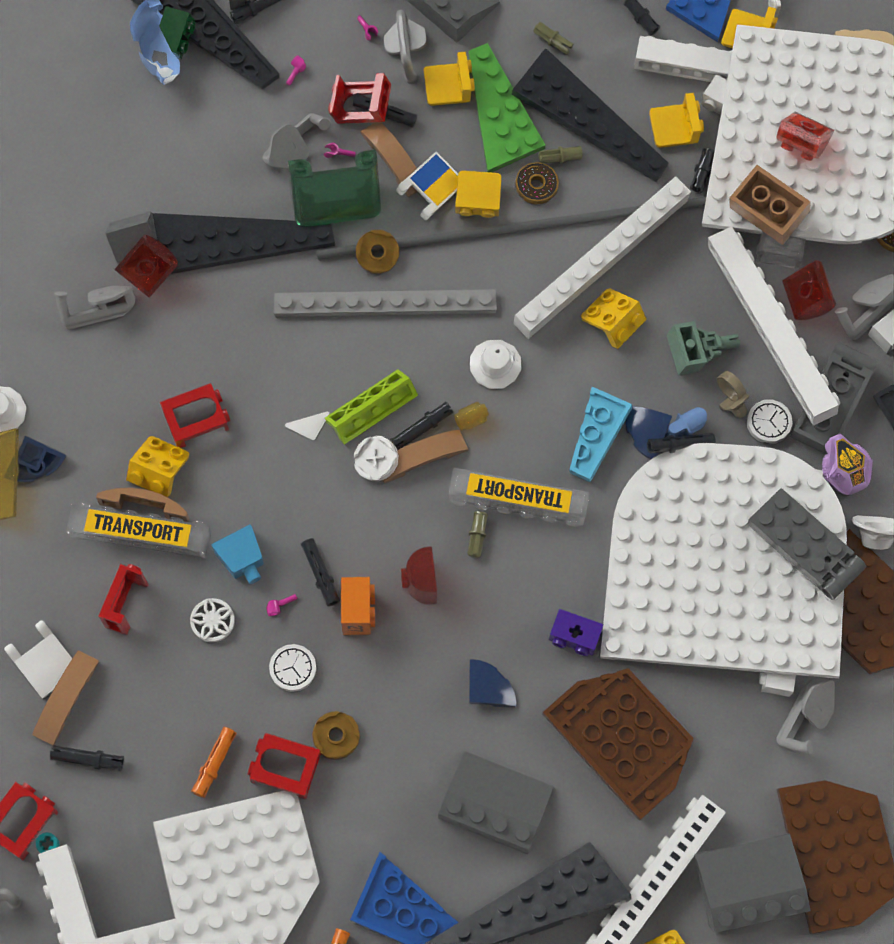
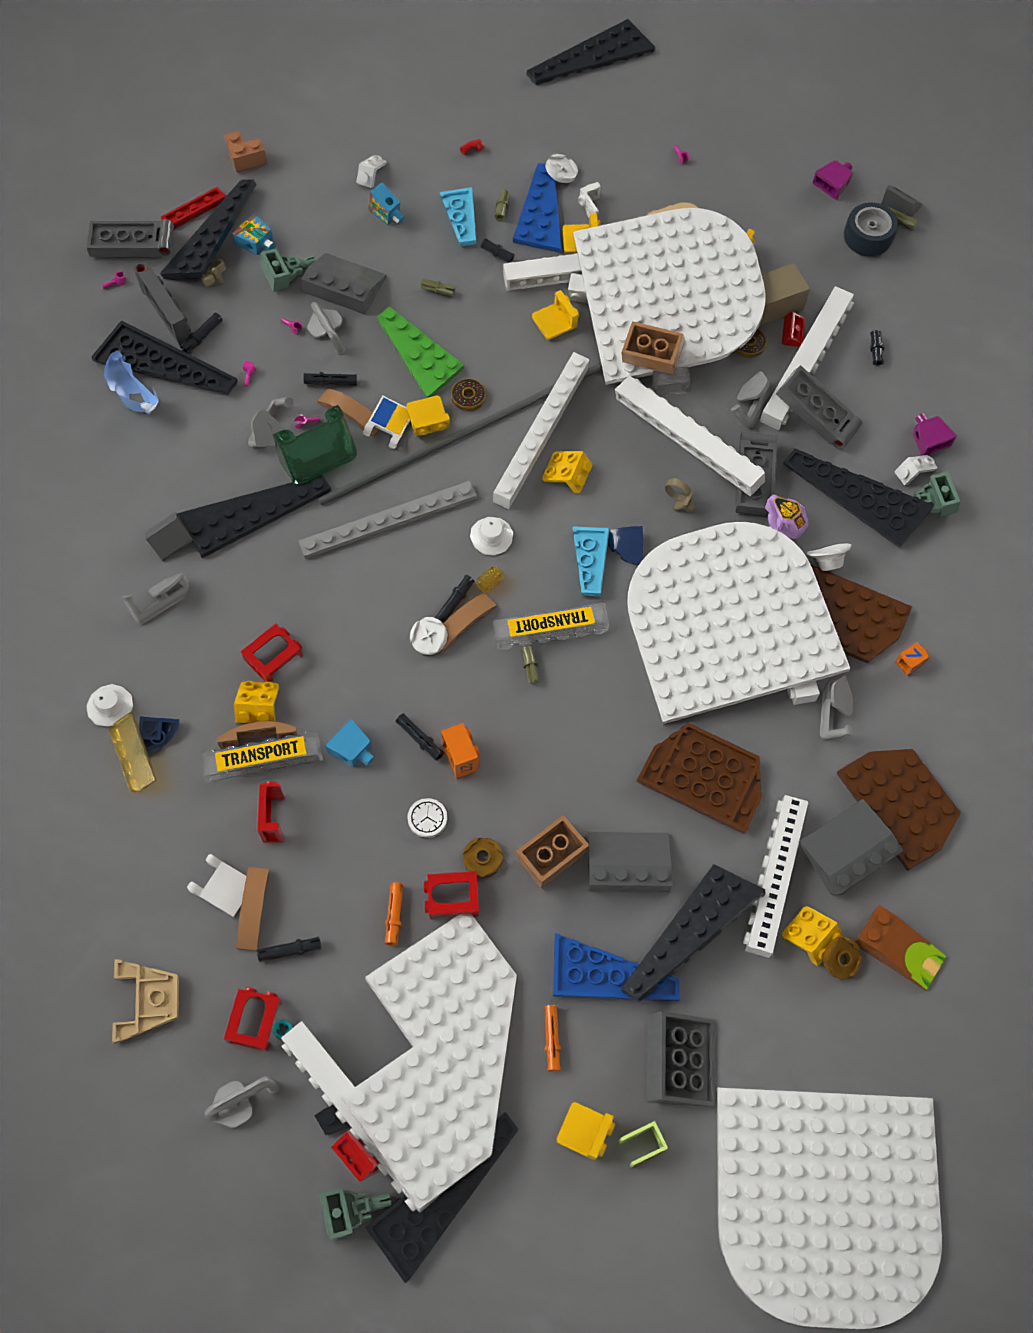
camera: 20 degrees left, 5 degrees down
clear red brick [114,235,178,298] -> none
dark green slope [159,6,195,60] -> none
white wheel [190,598,235,642] -> none
dark pink hand [266,594,297,616] -> none
white sticker [285,411,329,440] -> none
lime fence [325,369,418,445] -> none
red panel [328,73,392,124] -> none
pearl gold tile [356,230,399,274] -> none
clear red brick [401,546,437,604] -> none
yellow bracket [423,52,475,106] -> none
dark blue brick [469,659,516,707] -> none
black wing [512,49,669,182] -> none
olive axle [539,146,583,164] -> none
dark purple brick [549,609,604,656] -> none
black pin [647,433,716,454] -> none
sand green brick [666,321,740,376] -> none
medium blue arm [666,407,707,437] -> none
black pin [690,148,715,193] -> none
white tile [747,400,793,444] -> none
dark grey hinge [748,488,867,600] -> none
clear red brick [776,111,834,161] -> none
clear red brick [782,260,836,320] -> none
none -> medium nougat brick [516,815,589,889]

